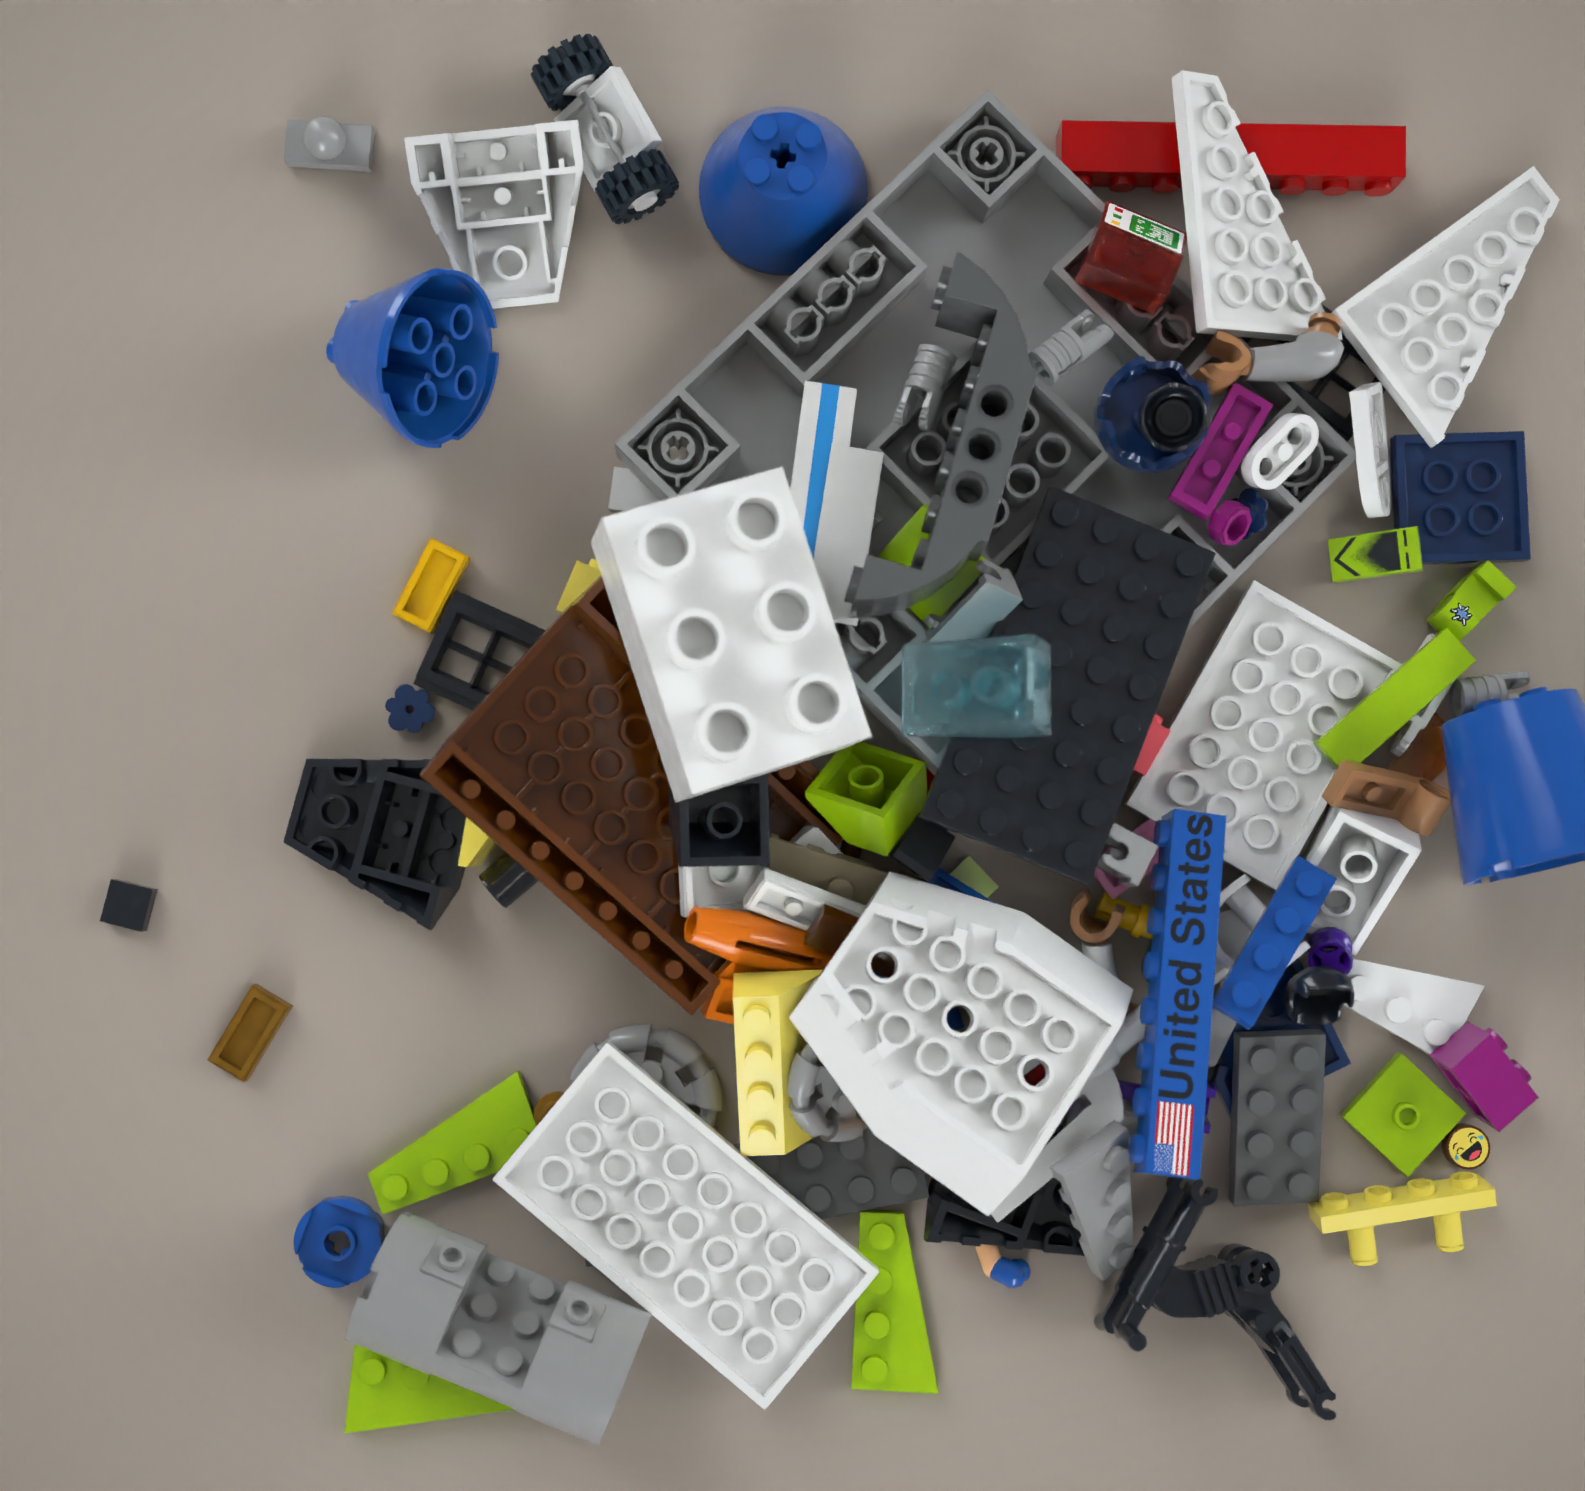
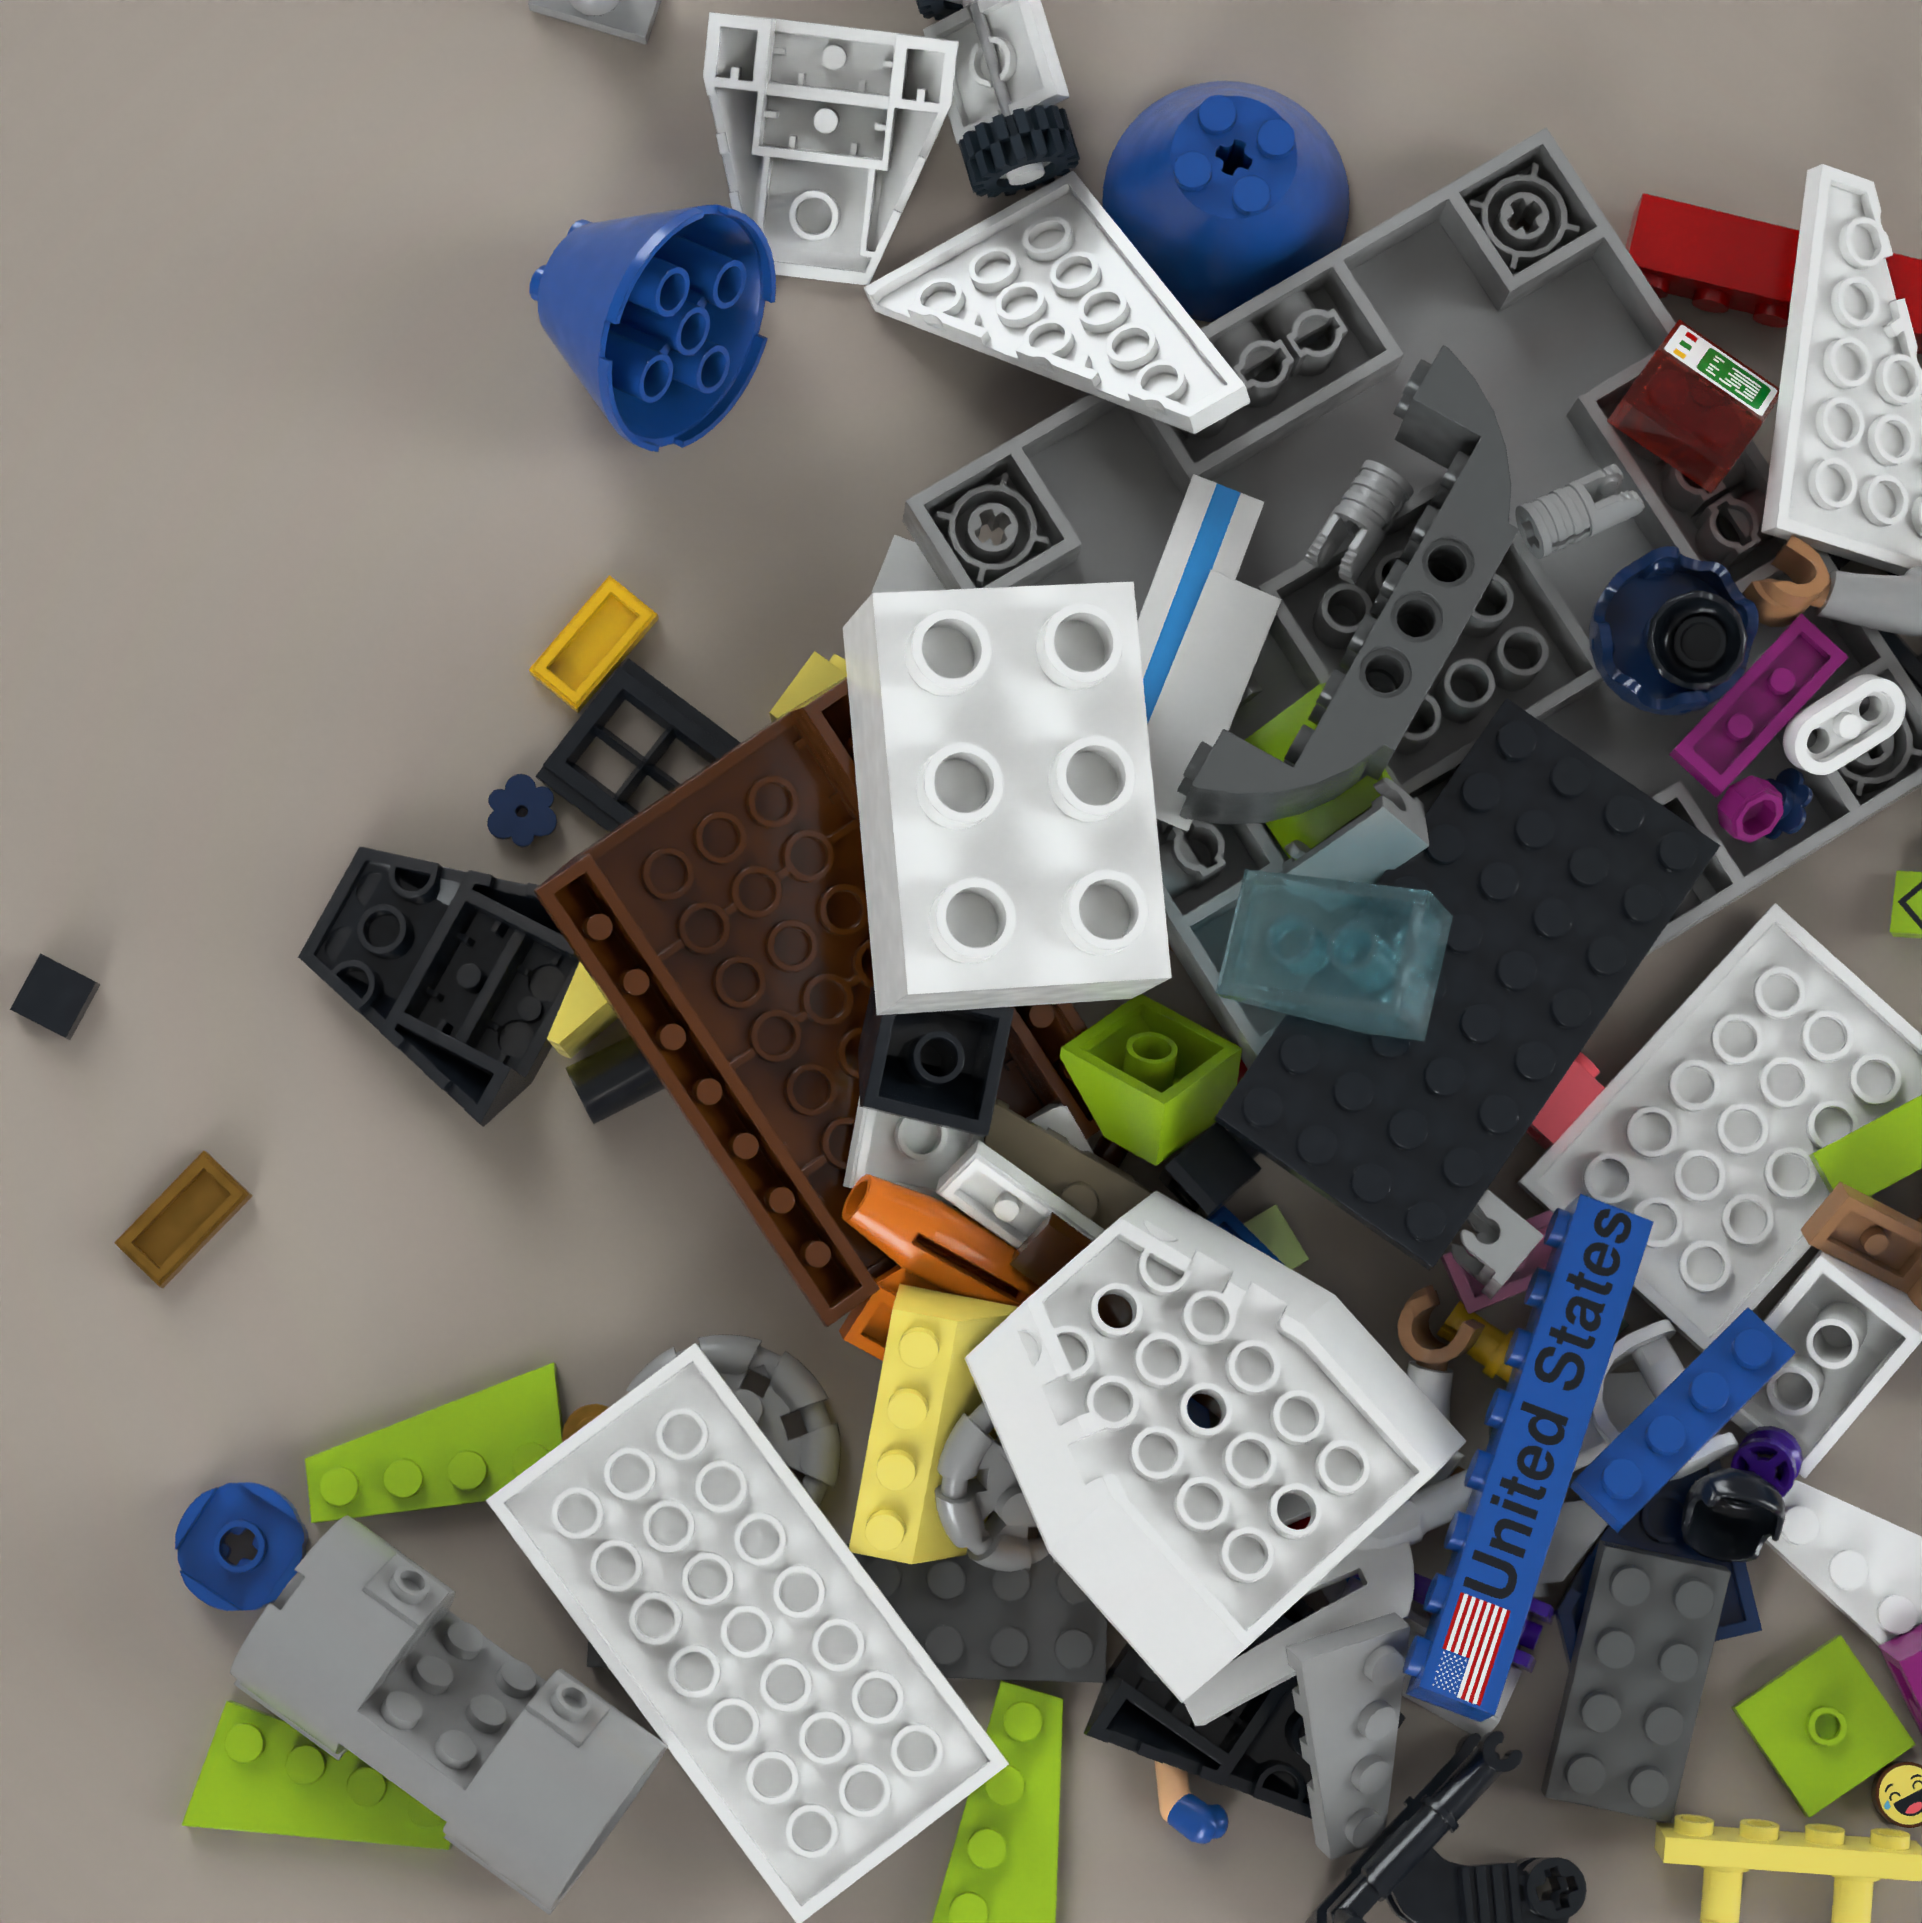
camera: 15 degrees right, 5 degrees down
none -> white wing [864,171,1251,434]

